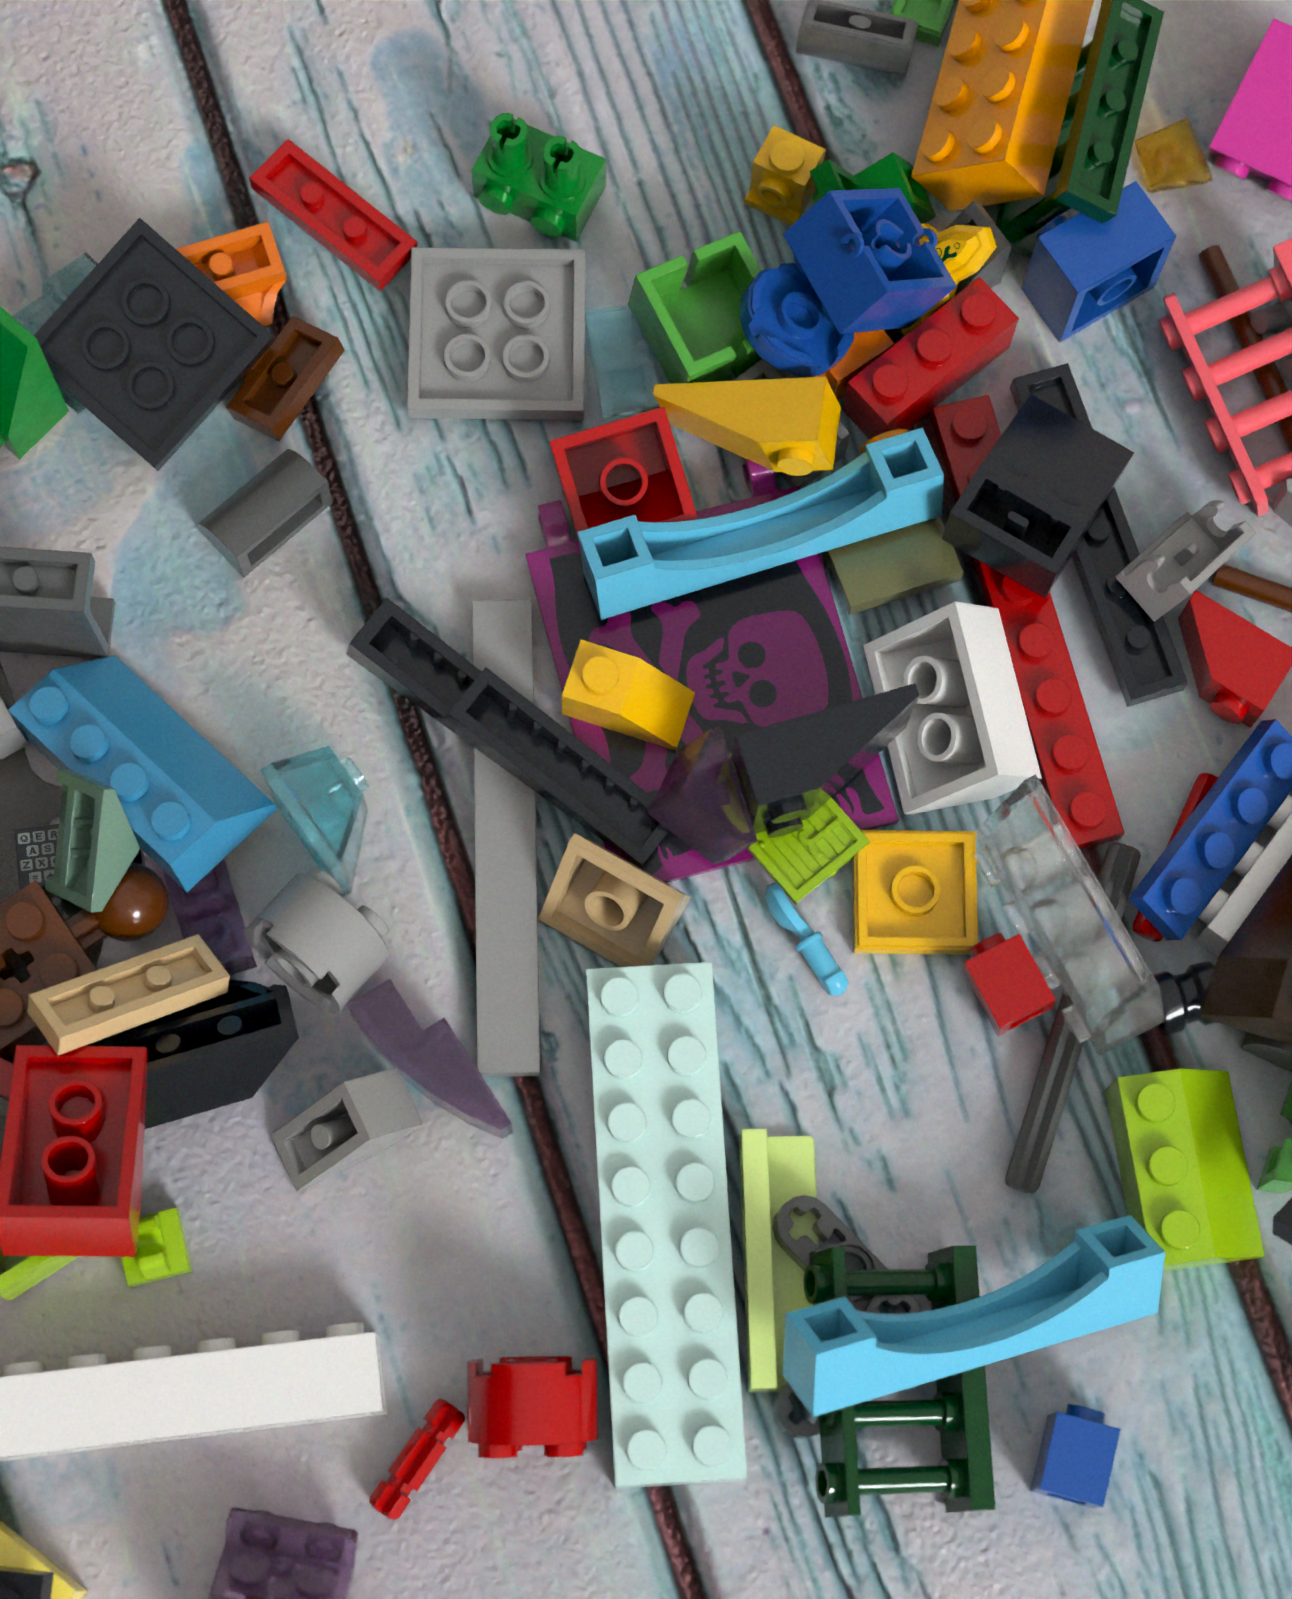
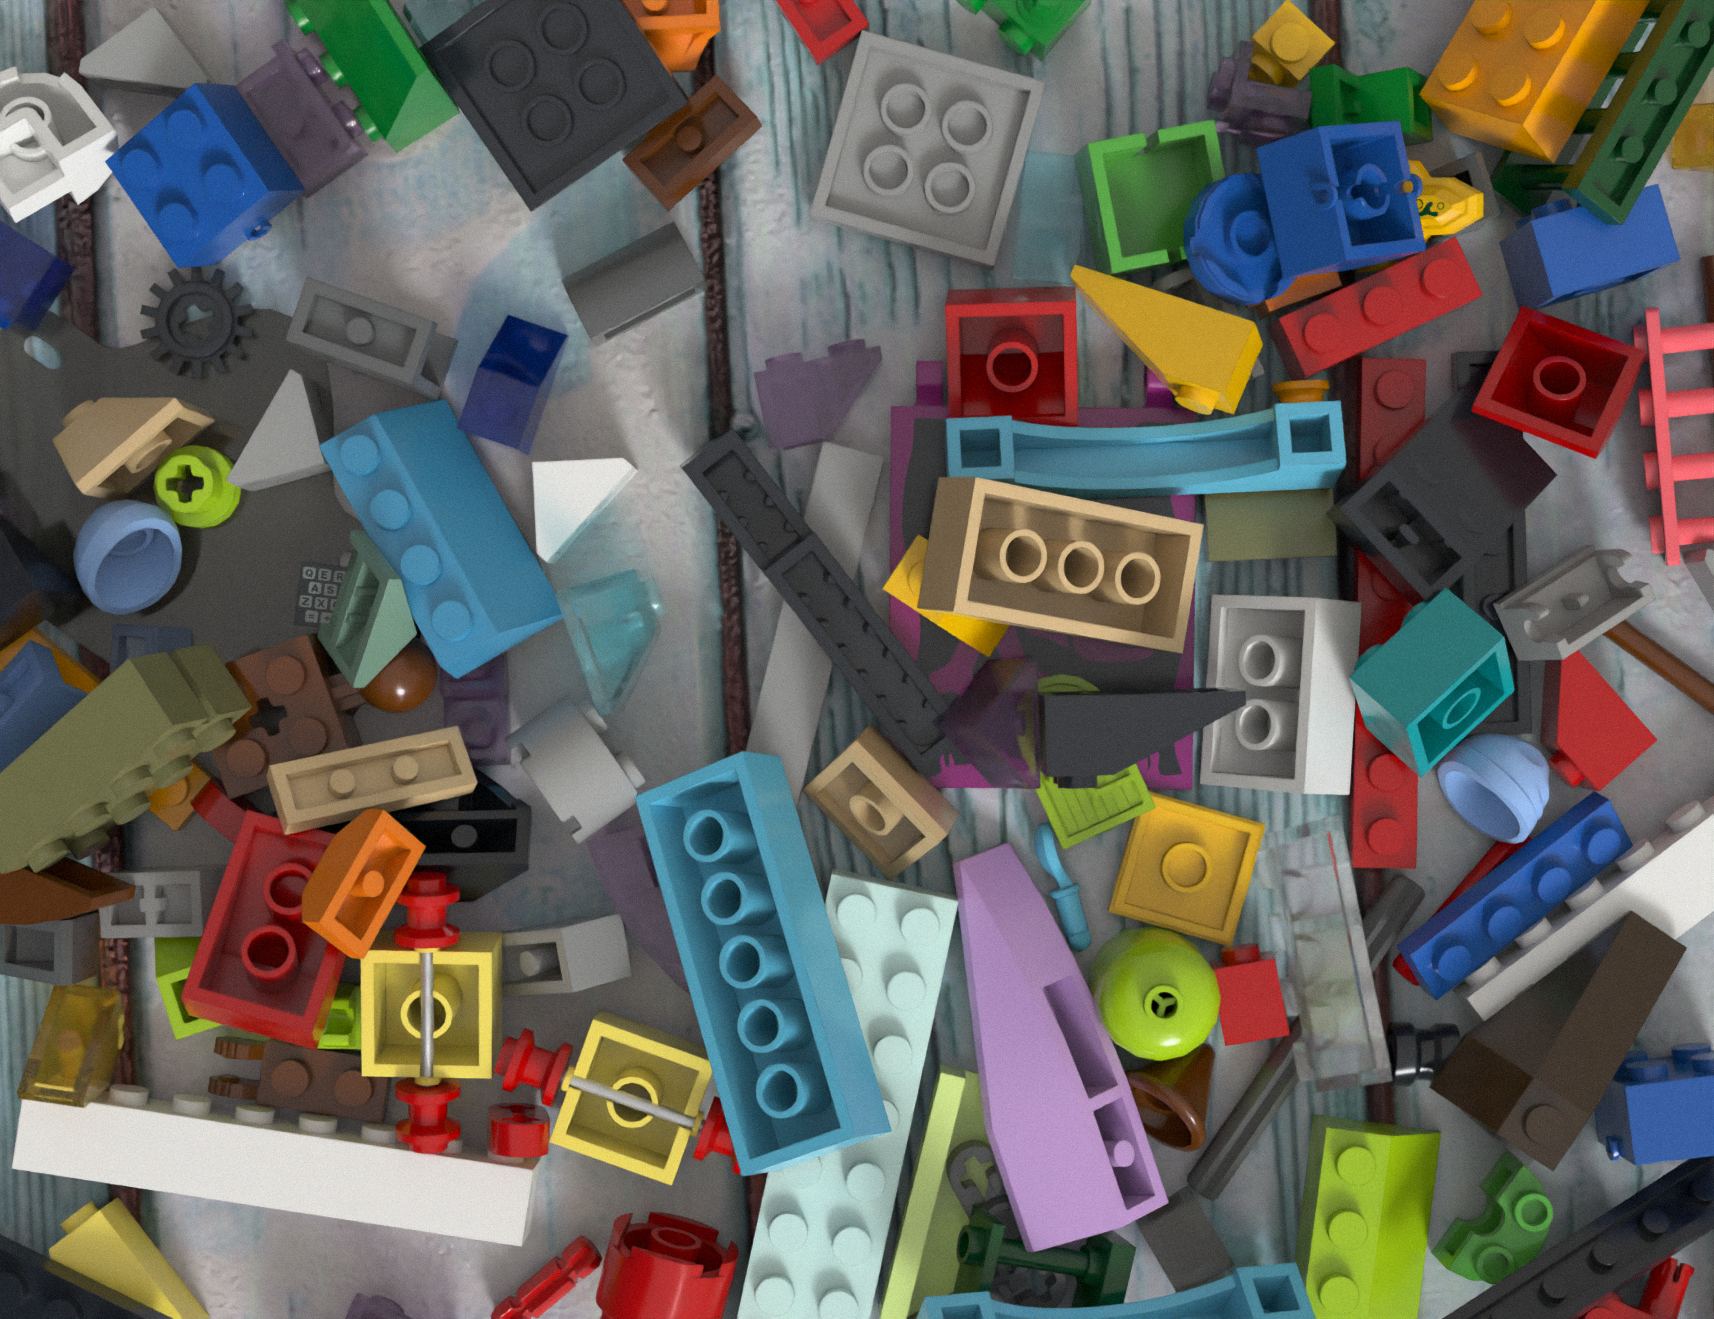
camera: 20 degrees right, 15 degrees up
none -> reddish brown hinge [208,1036,392,1124]
none -> orange slope [302,809,426,959]
none -> light yellow brick [360,871,503,1154]
none -> clear blue slope [457,315,569,456]
none -> red beam [487,1103,550,1158]
none -> light yellow brick [494,1009,741,1186]
none -> white slope [532,458,638,564]
none -> medium azure brick [635,751,892,1176]
none -> clear purple slope [754,339,882,454]
none -> tan brick [917,477,1204,654]
none -> lavender wedge [953,842,1169,1252]
none -> lime cylinder [1088,926,1221,1061]
none -> reddish brown hat [1124,1043,1216,1152]
none -> clear smoke brick [1135,1185,1235,1293]
none -> clear purple bracket [1205,40,1312,149]
none -> teal brick [1349,588,1515,778]
none -> light blue hat [1437,733,1550,844]
none -> red slope [1471,305,1646,459]

